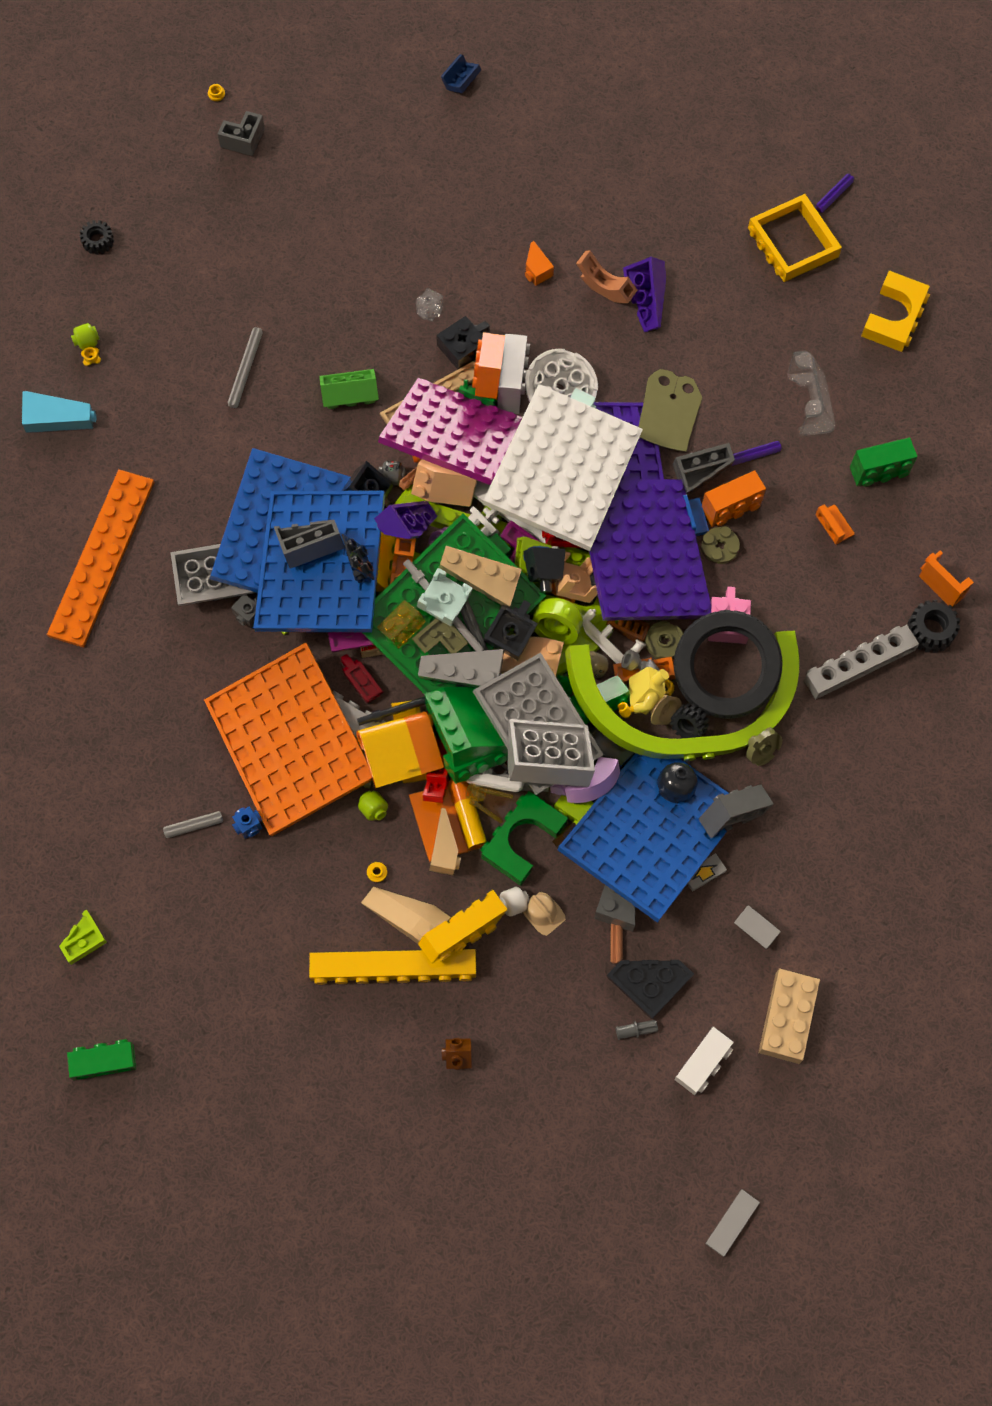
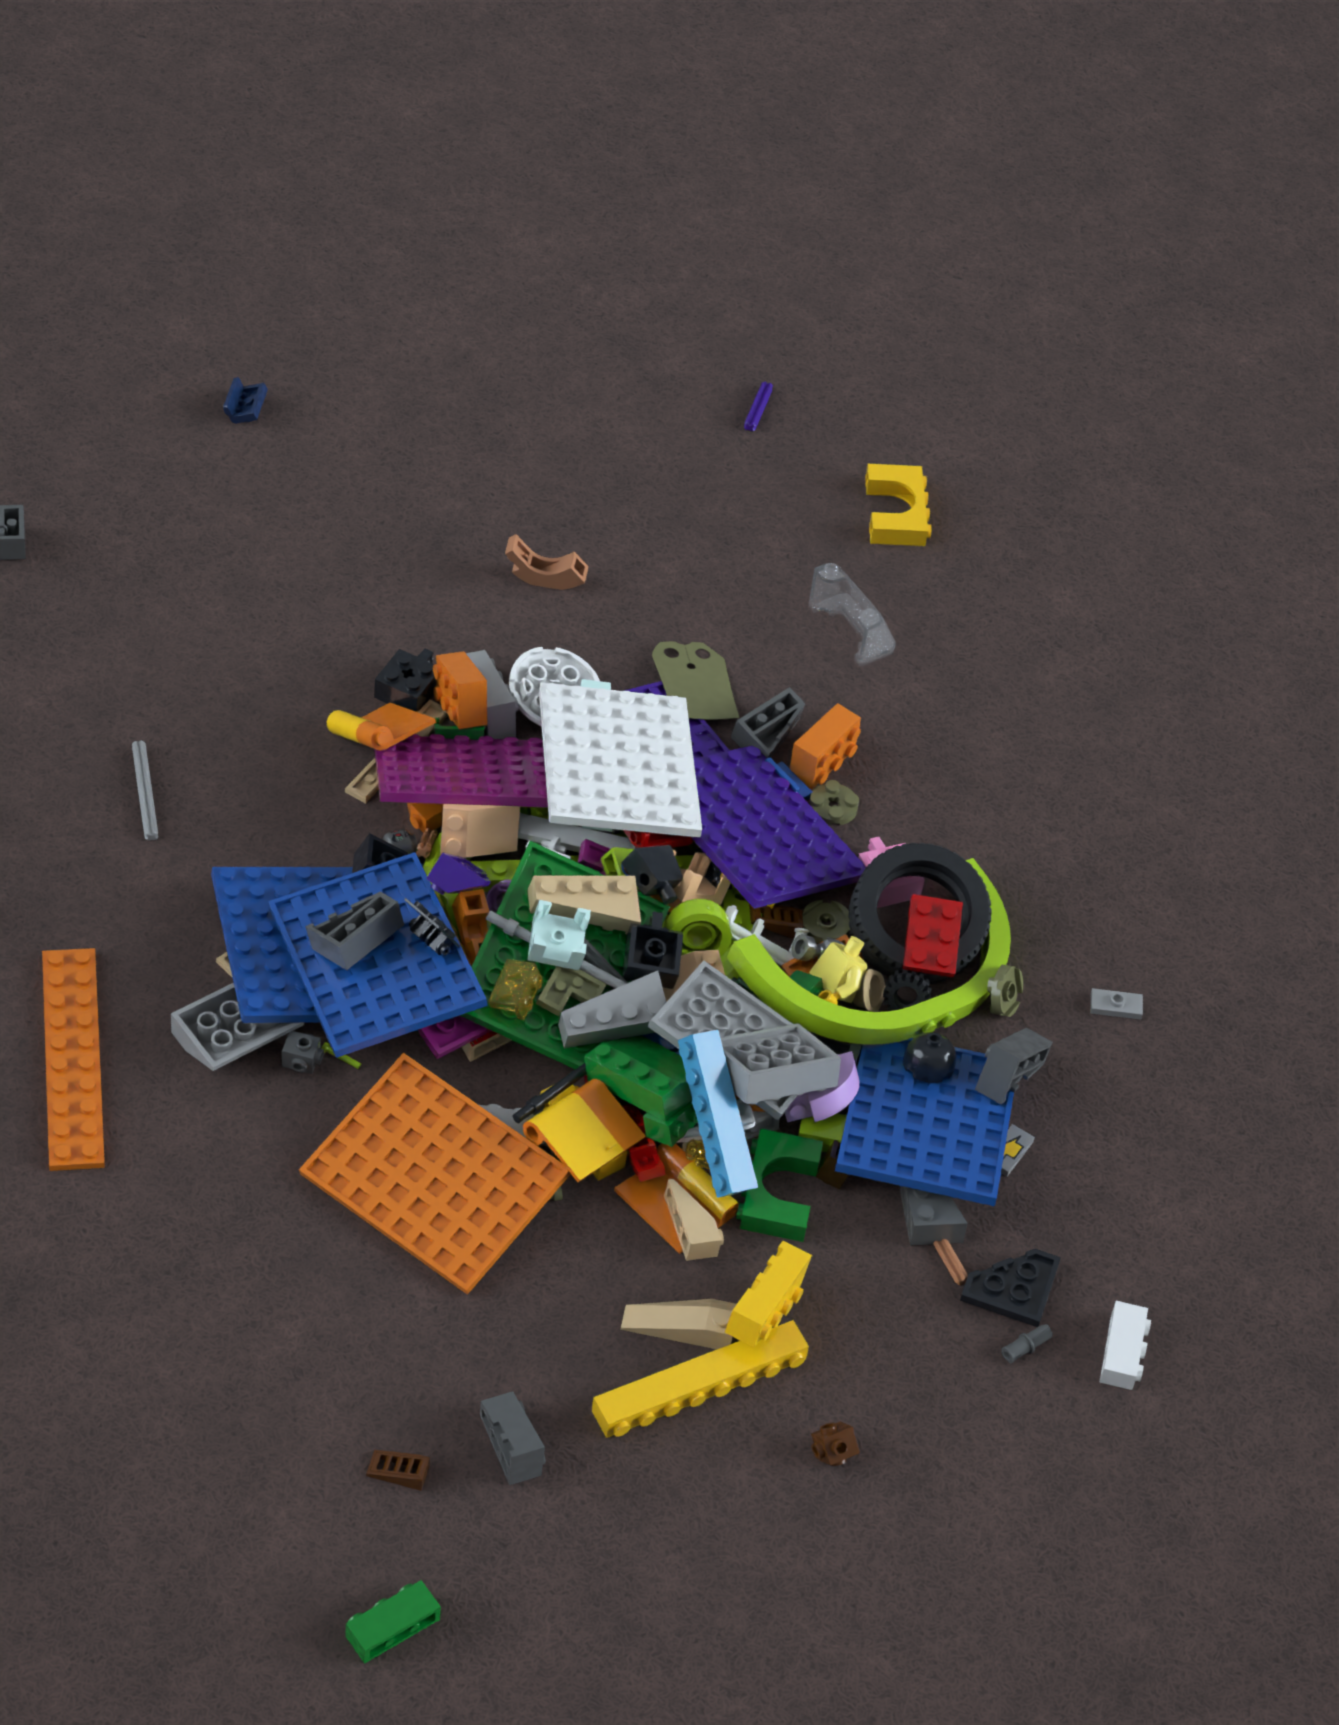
camera: 30 degrees left, 20 degrees down
lime wing [59,910,107,965] -> none
light grey axle [163,811,223,838] -> none
blue brick [232,806,262,839] -> none
bright green slope [320,369,379,409] -> none
dark red hinge [341,653,383,704] -> none
lime head [358,791,388,821] -> none
yellow plate [367,862,387,882] -> none
clear brick [415,288,443,322] -> none
white head [500,887,529,917] -> none
tan piece [523,892,566,936] -> none
orange slope [525,241,554,286] -> none
dark purple wedge [623,257,666,332] -> none
light grey tile [705,1189,760,1257] -> none
dark purple axle [732,441,782,466] -> none
light grey hinge [734,905,781,949] -> none
yellow window [748,194,842,282] -> none
tan brick [758,969,820,1064] -> none
light grey brick [804,625,919,700] -> none
orange panel [816,504,854,545] -> none
green brick [850,437,918,487] -> none
black tyre [907,600,960,653] -> none
orange panel [919,550,974,607] -> none
none -> orange door [327,703,436,751]
none -> reddish brown slope [366,1450,430,1491]
none -> dark grey wedge [480,1391,546,1485]
none -> brick [678,1030,758,1198]
none -> red plate [903,894,963,977]
none -> light grey plate [1090,988,1143,1019]

